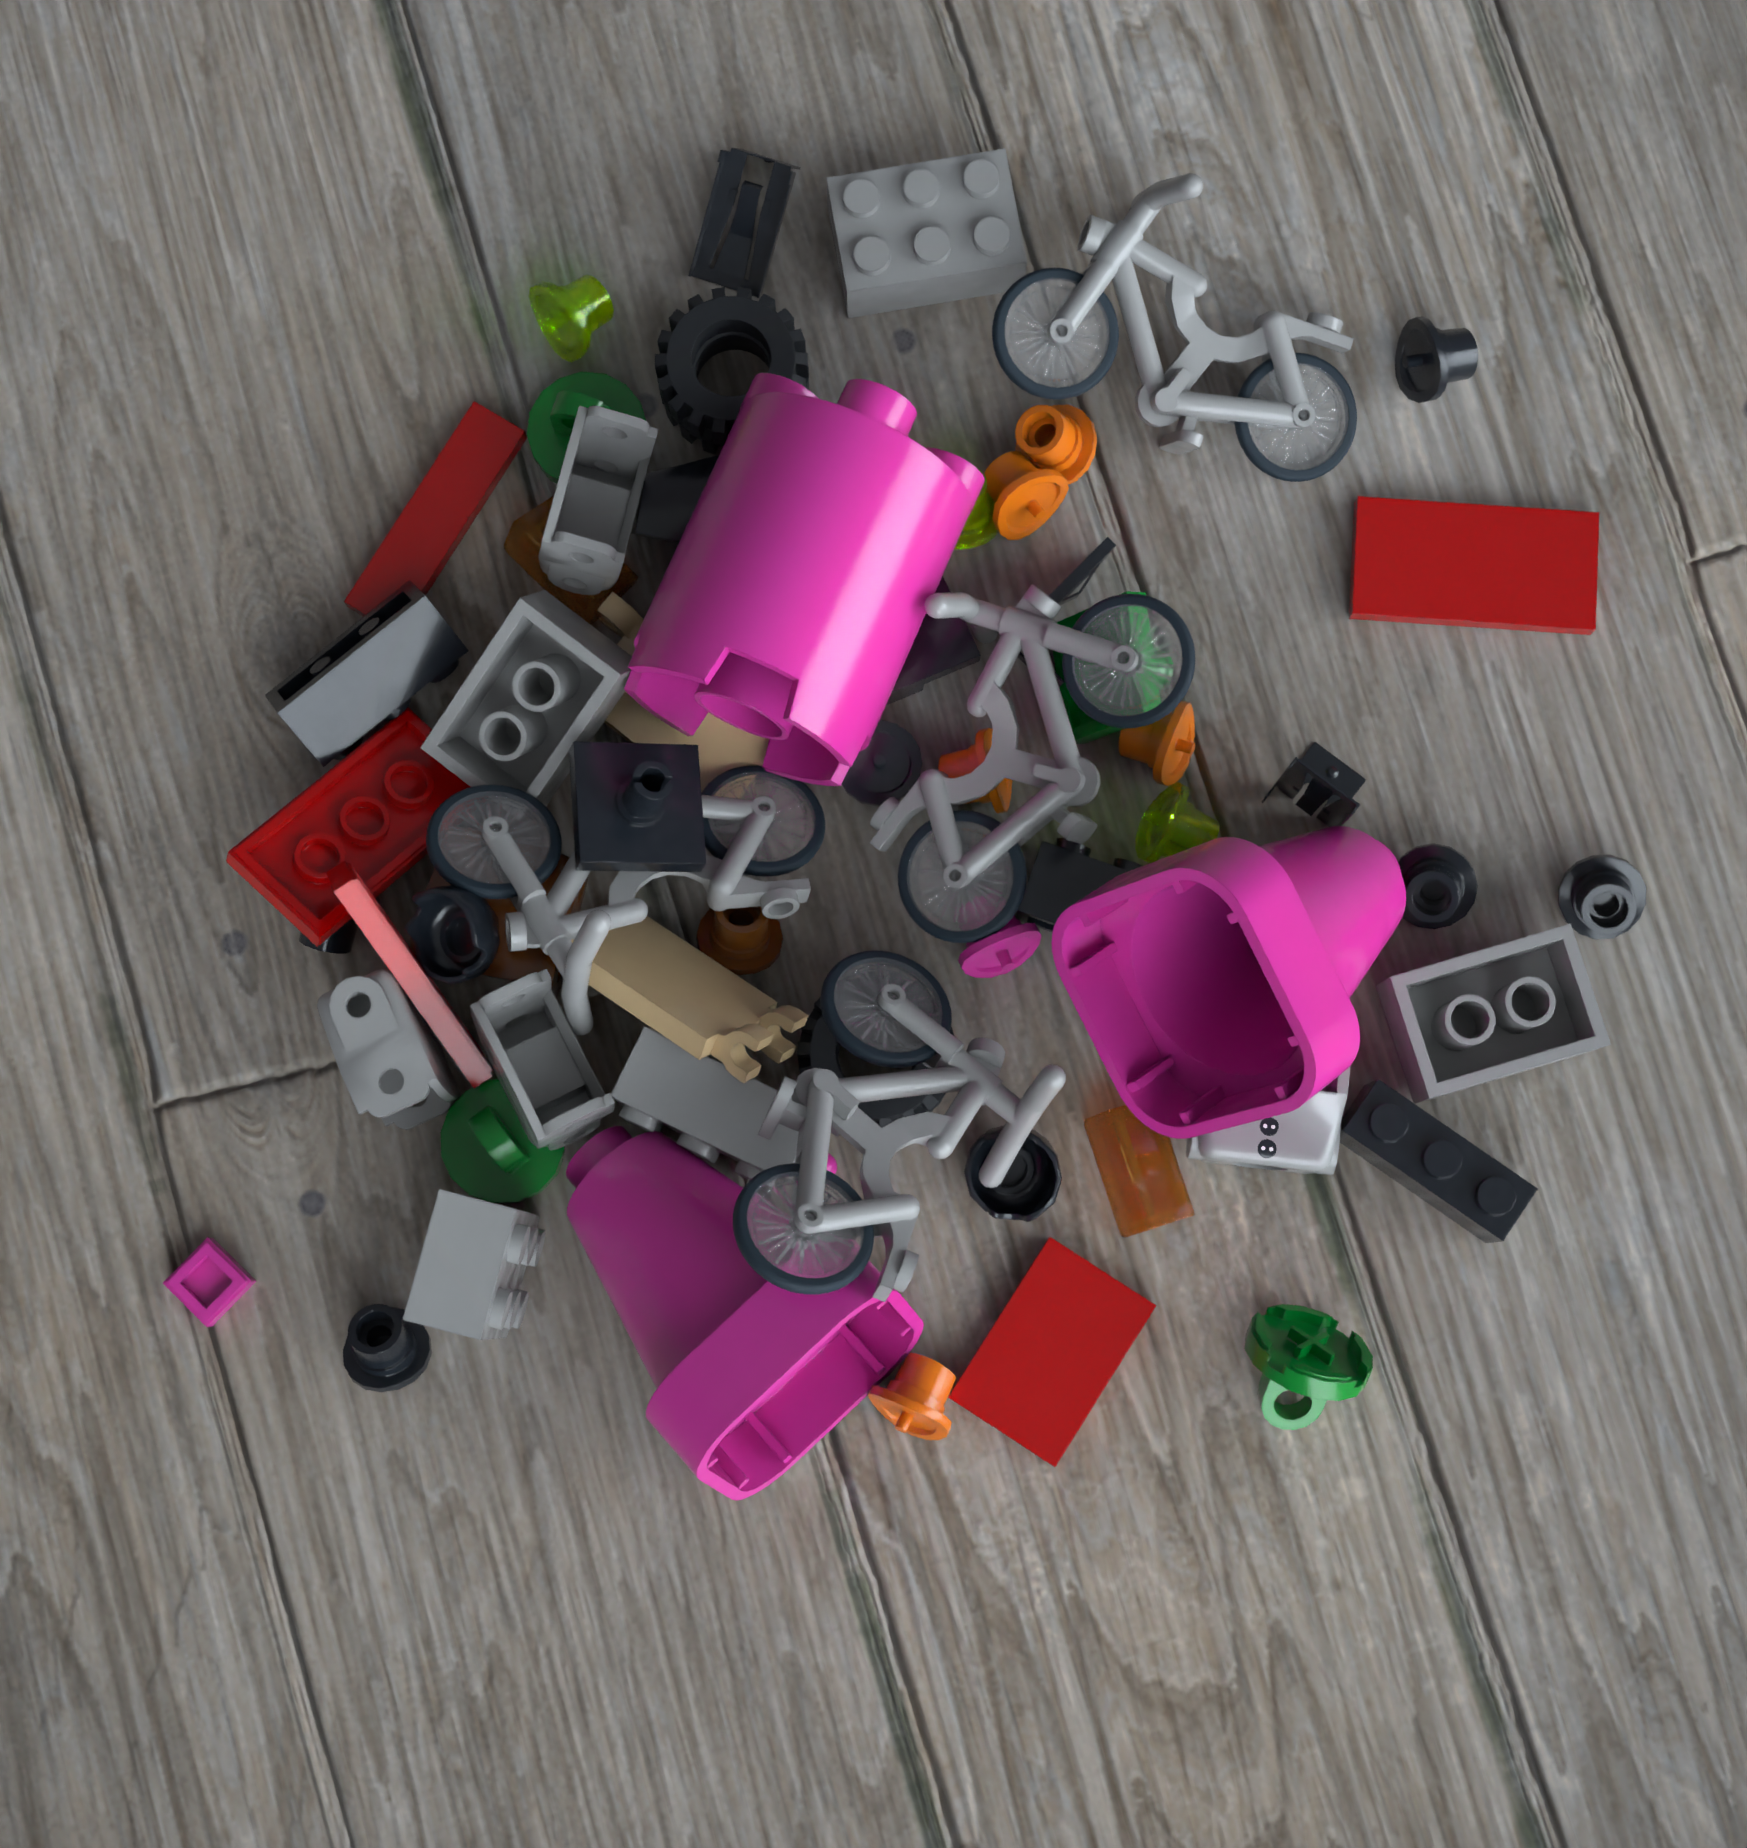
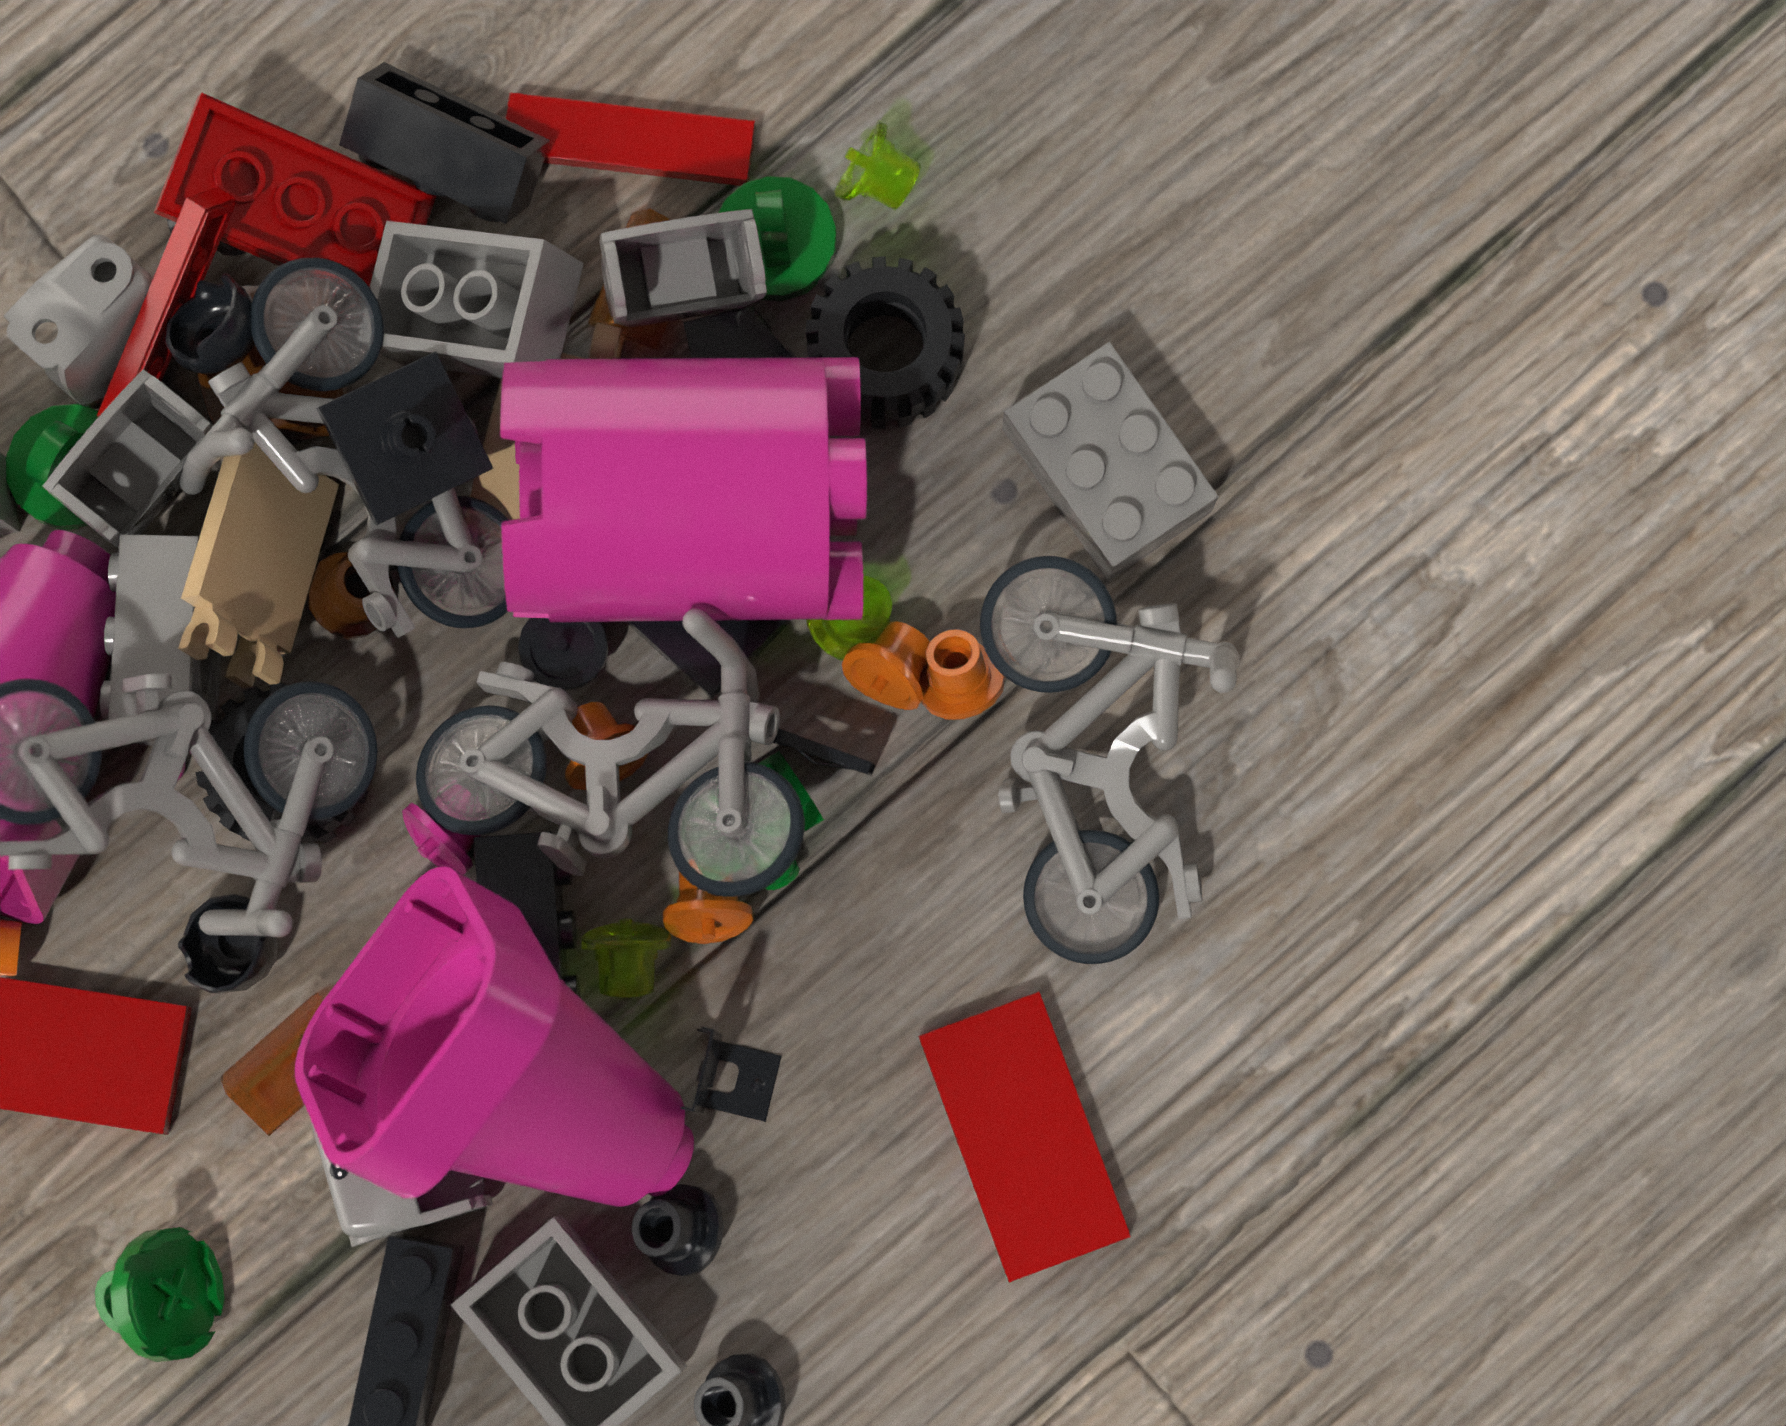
camera: 70 degrees right, 0 degrees up
black piece [688,148,800,298] -> none
black piece [1395,316,1478,403] -> none

